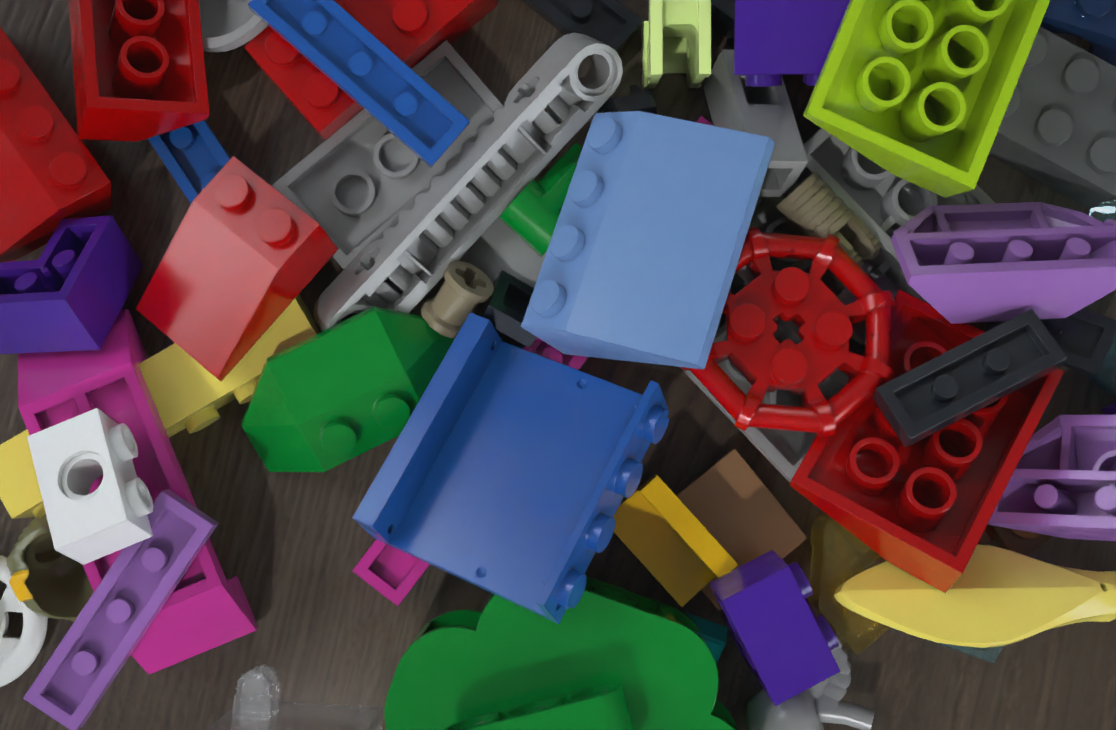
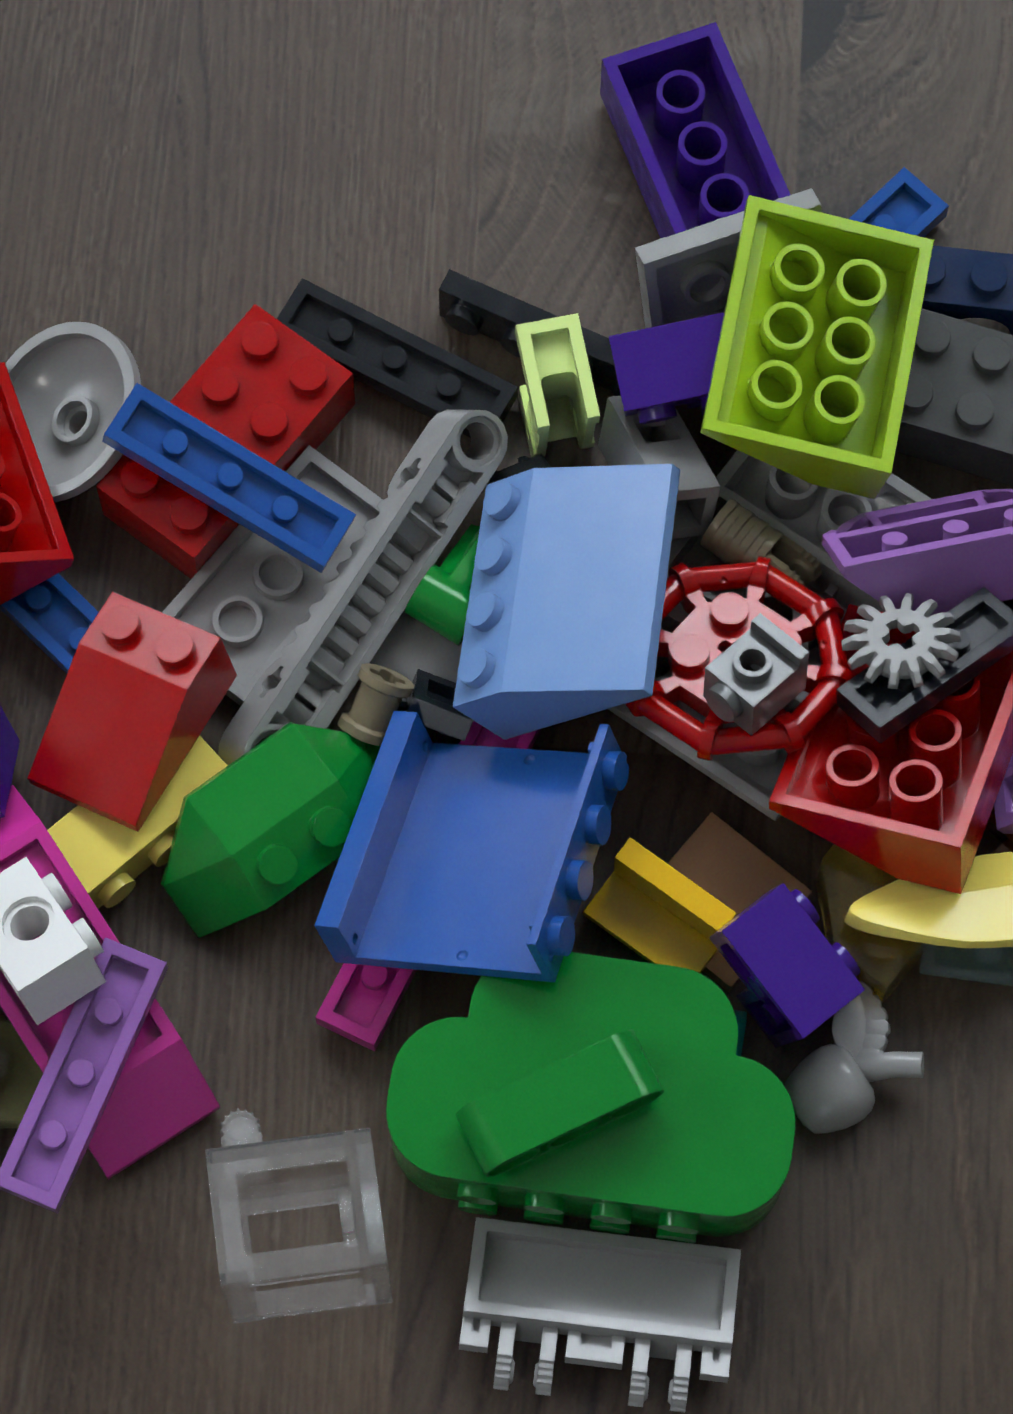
camera: 10 degrees left, 15 degrees down
none -> dark grey brick [703,613,809,736]
none -> light grey gear [841,593,961,689]

